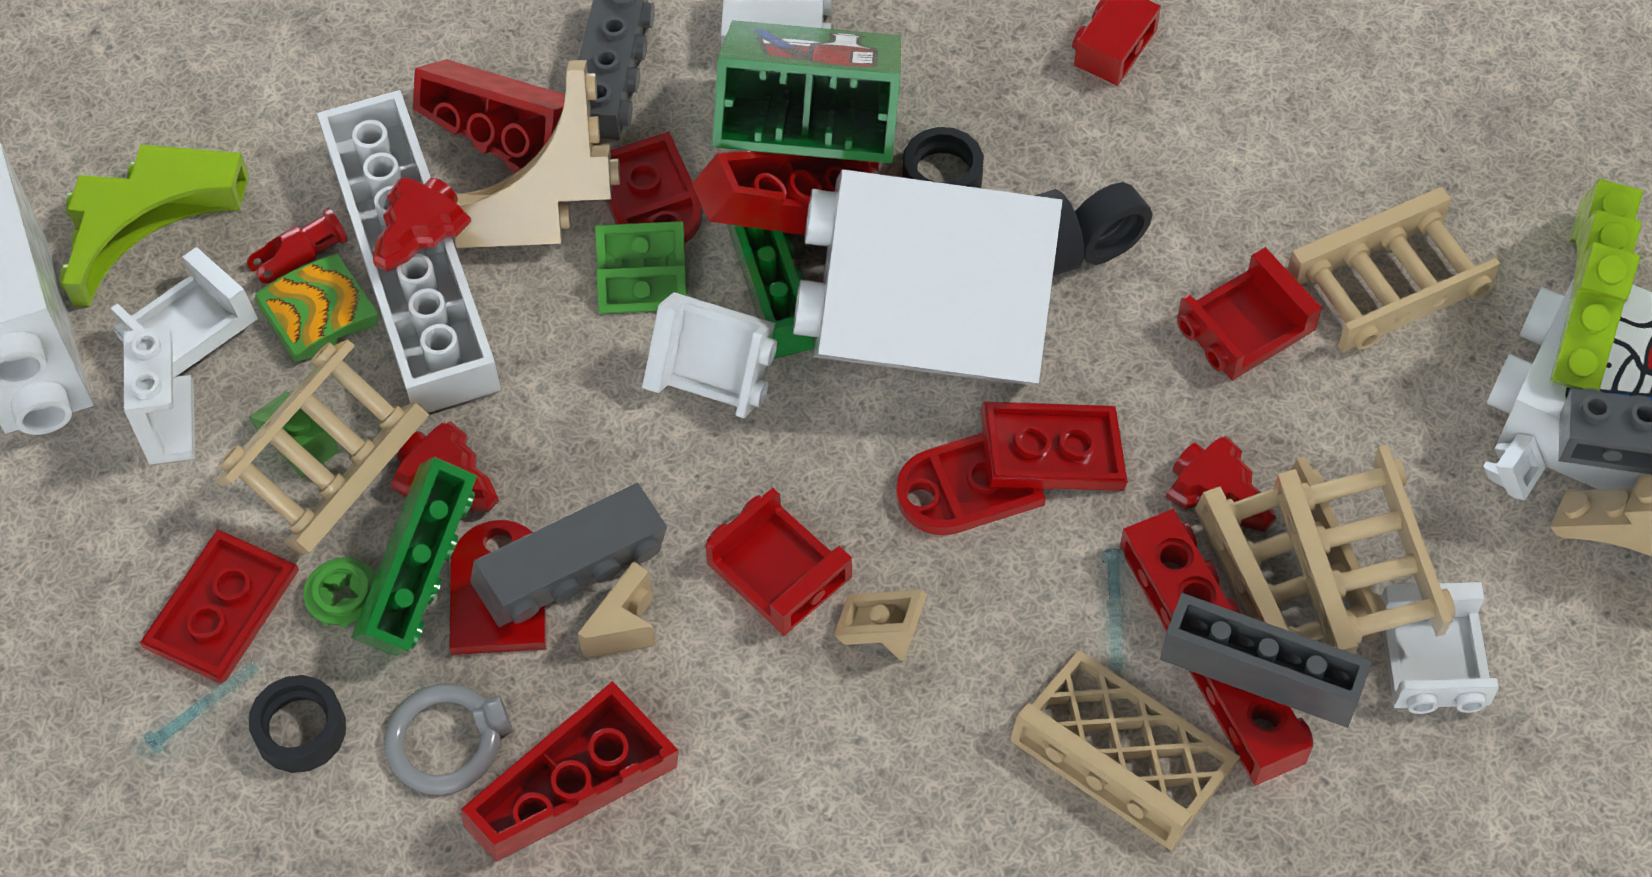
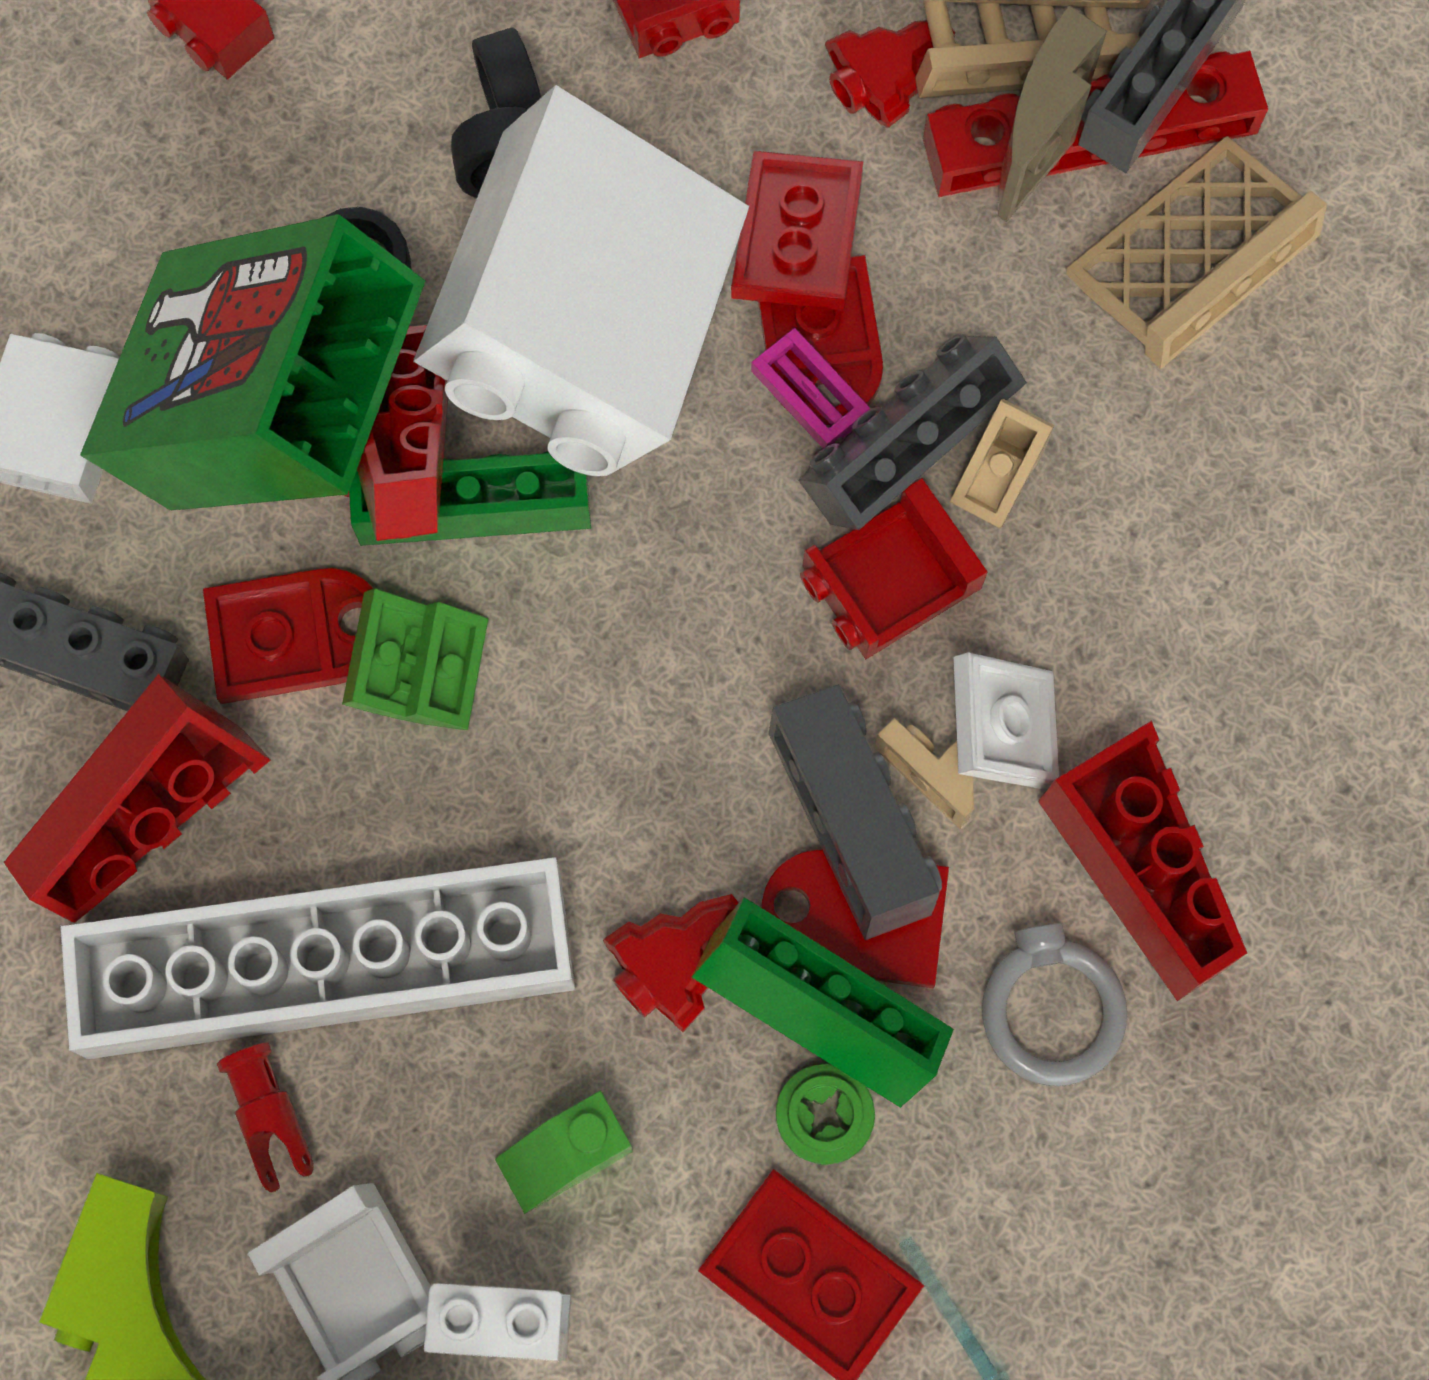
camera: 80 degrees left, 15 degrees up
tan fence [214,339,429,554] -> none
black tyre [249,675,346,773] -> none
slope [255,254,379,362] -> none
red rock [373,177,471,272] -> none
tan arch [455,60,620,248] -> none
white panel [642,292,777,419] -> none
clear light blue piece [1102,549,1125,670] -> none
none -> dark pink tile [751,328,870,449]
none -> dark grey brick [798,334,1027,530]
none -> white tile [953,652,1059,789]
none -> dark tan slope [998,5,1107,222]

